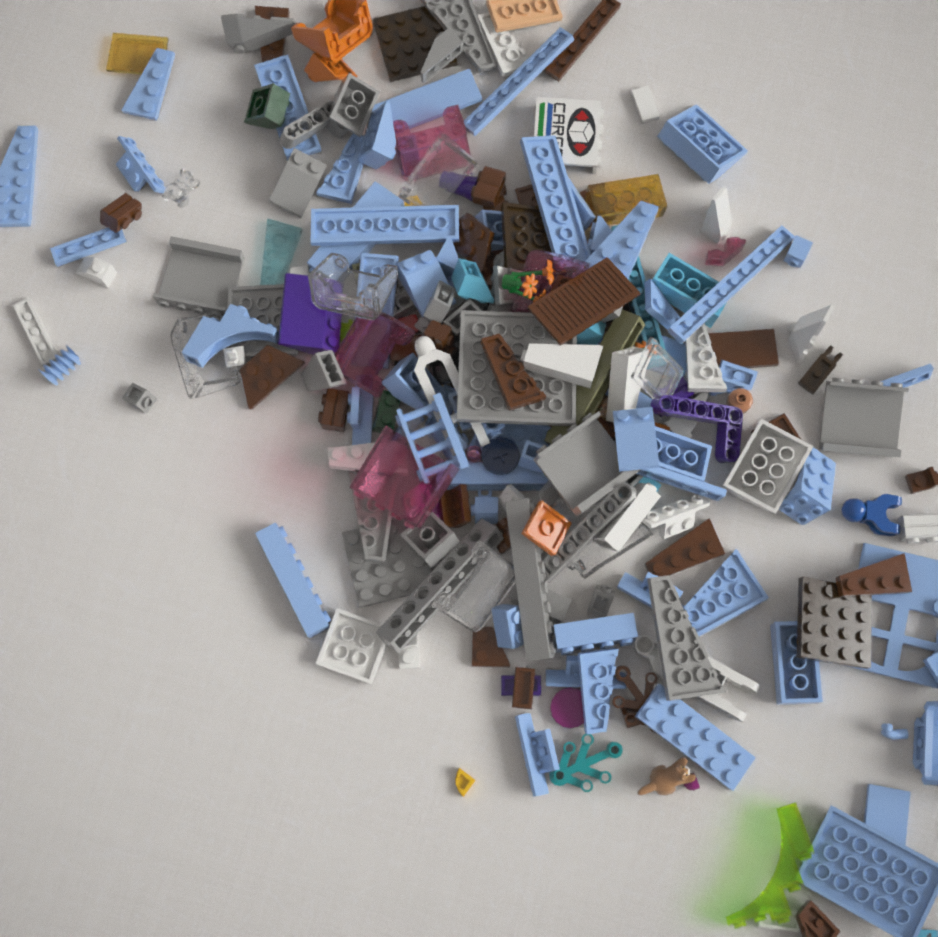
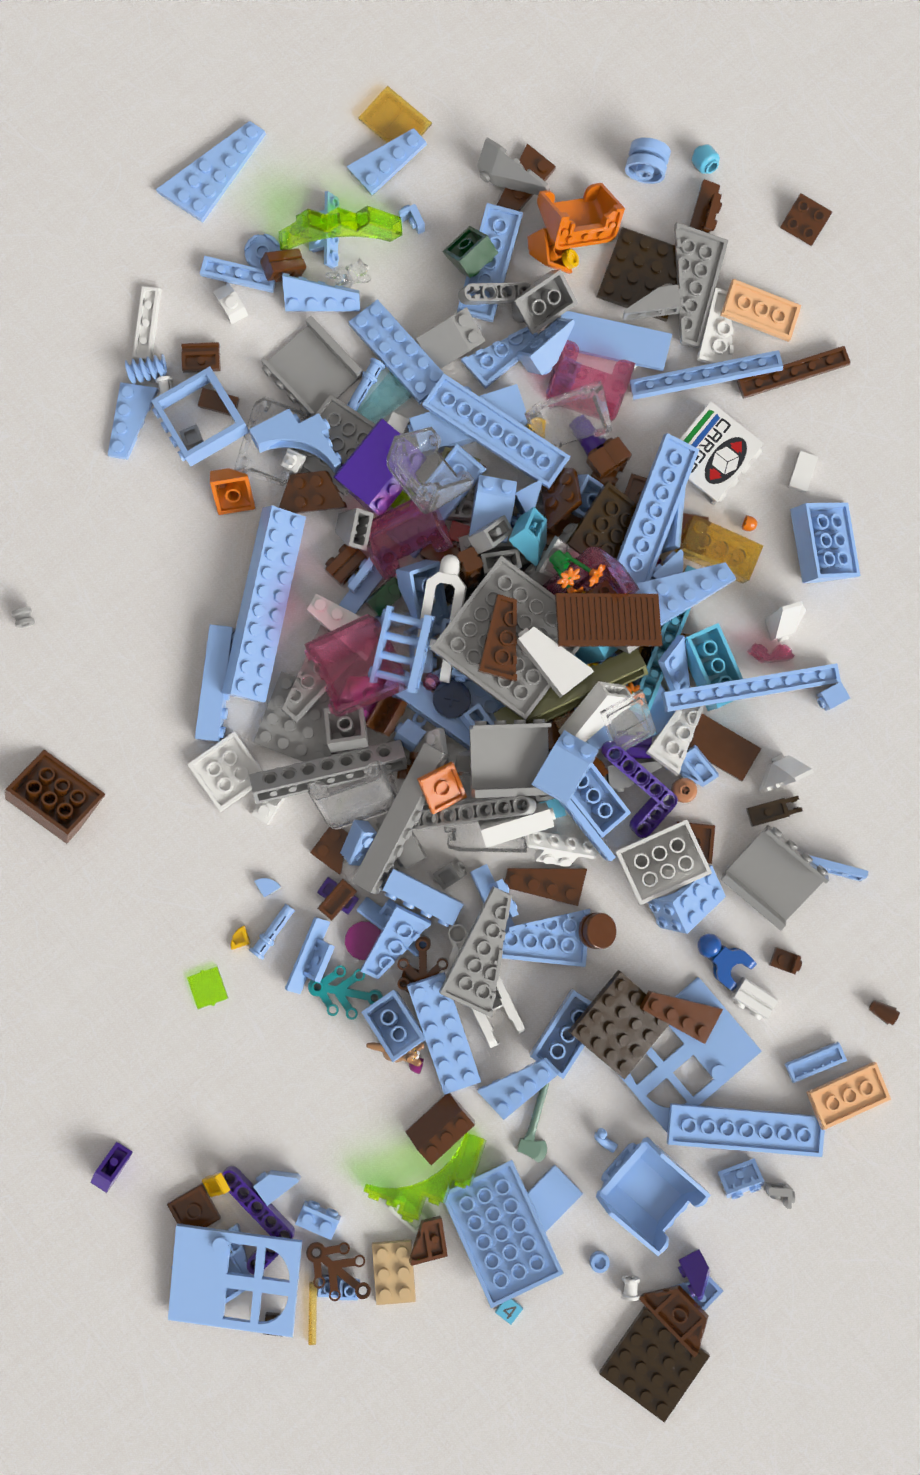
camera: 30 degrees right, 10 degrees up
none -> reddish brown slope [5,750,105,844]
none -> light grey wheel [12,607,35,628]
none -> light blue wing [108,382,159,460]
none -> light blue window [151,367,250,466]
none -> white bush [156,376,173,395]
none -> reddish brown plate [181,342,221,373]
none -> clear neon green piece [187,966,228,1009]
none -> reddish brown tile [198,388,240,416]
none -> orange slope [210,468,256,515]
none -> light blue brick [222,506,306,702]
none -> light blue tile [244,234,281,269]
none -> light blue pin [249,903,295,960]
none -> light blue tile [254,878,281,897]
none -> clear neon green arch [279,206,403,250]
none -> light blue wing [282,273,360,311]
none -> light blue pin [347,358,386,411]
none -> light blue plate [348,299,443,404]
none -> light blue slope [361,990,426,1062]
none -> light blue bracket [398,204,425,234]
none -> reddish brown slope [405,1093,475,1166]
none -> light blue wing [477,1057,559,1120]
none -> sand green piece [517,1083,549,1163]
none -> yellow tile [562,249,579,269]
none -> reddish brown head [579,913,617,949]
none -> orange hinge [742,515,757,532]

